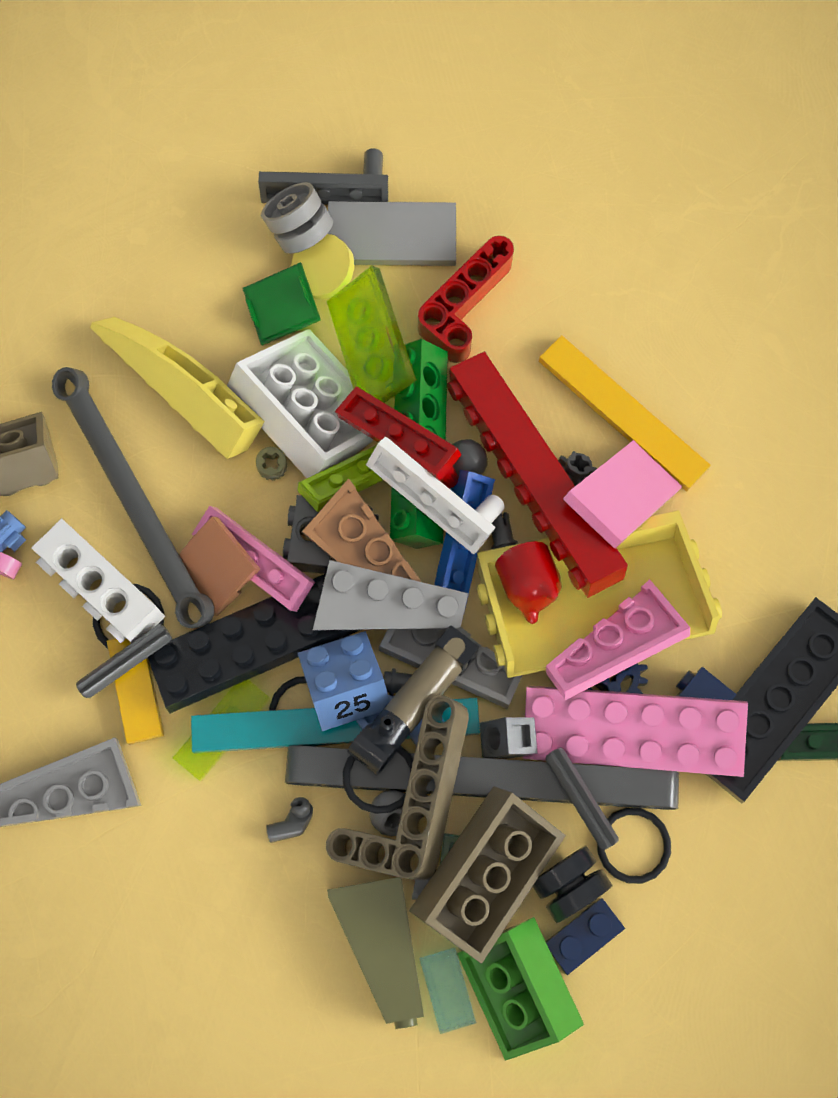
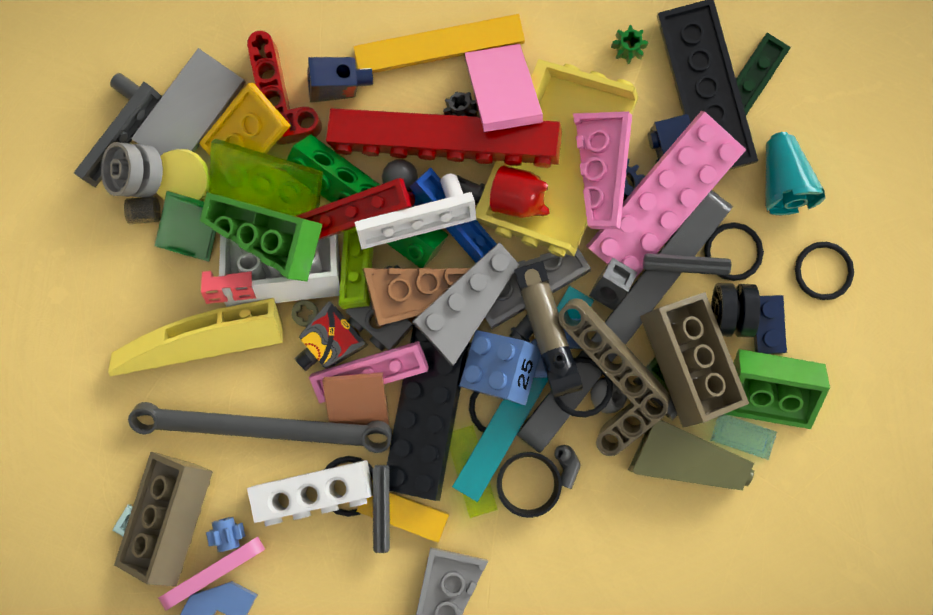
camera: 50 degrees left, 10 degrees up
none -> clear smoke beam [124,196,161,224]
none -> yellow tile [199,83,291,185]
none -> bright green wedge [200,192,323,282]
none -> coral piece [201,271,256,304]
none -> torso [295,301,368,371]
none -> dark blue torso [307,57,373,103]
none -> black tyre [497,452,562,518]
none -> green gear [611,25,648,64]
none -> teal cone [765,132,826,216]
none -> black piece [795,241,854,300]

